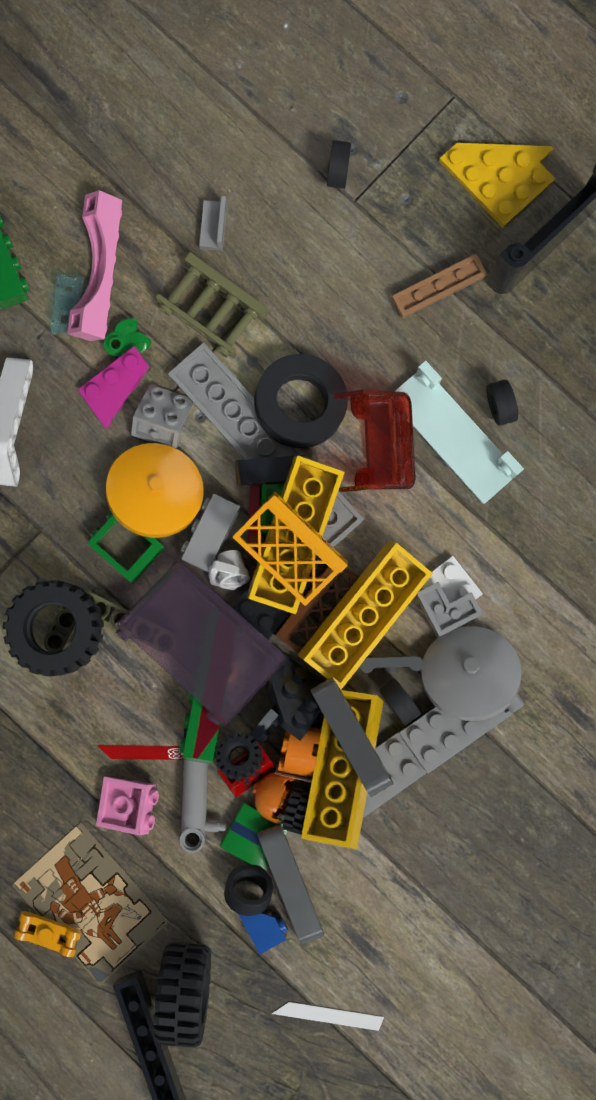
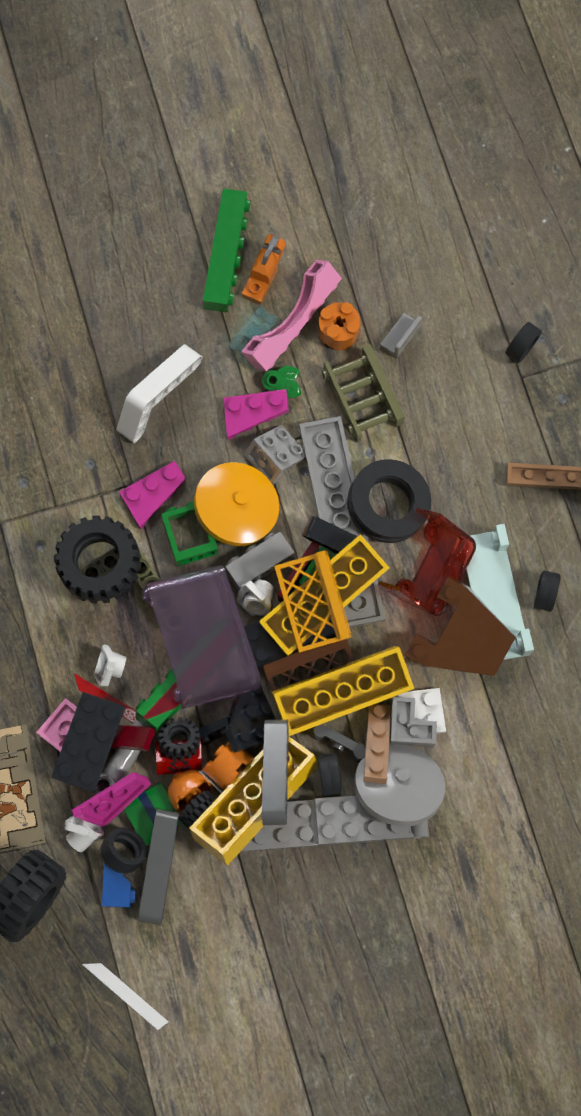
camera: 30 degrees right, 10 degrees down
none -> black plate [51,692,126,793]
none -> white piece [65,816,104,852]
none -> dark pink wing [72,772,151,828]
none -> white piece [93,645,127,686]
none -> dark red tile [111,725,156,751]
none -> dark pink wing [119,461,186,529]
none -> orange plate [242,234,286,305]
none -> orange brick [318,302,361,351]
none -> medium nougat plate [363,704,391,784]
none -> reddish brown wedge [405,575,516,676]

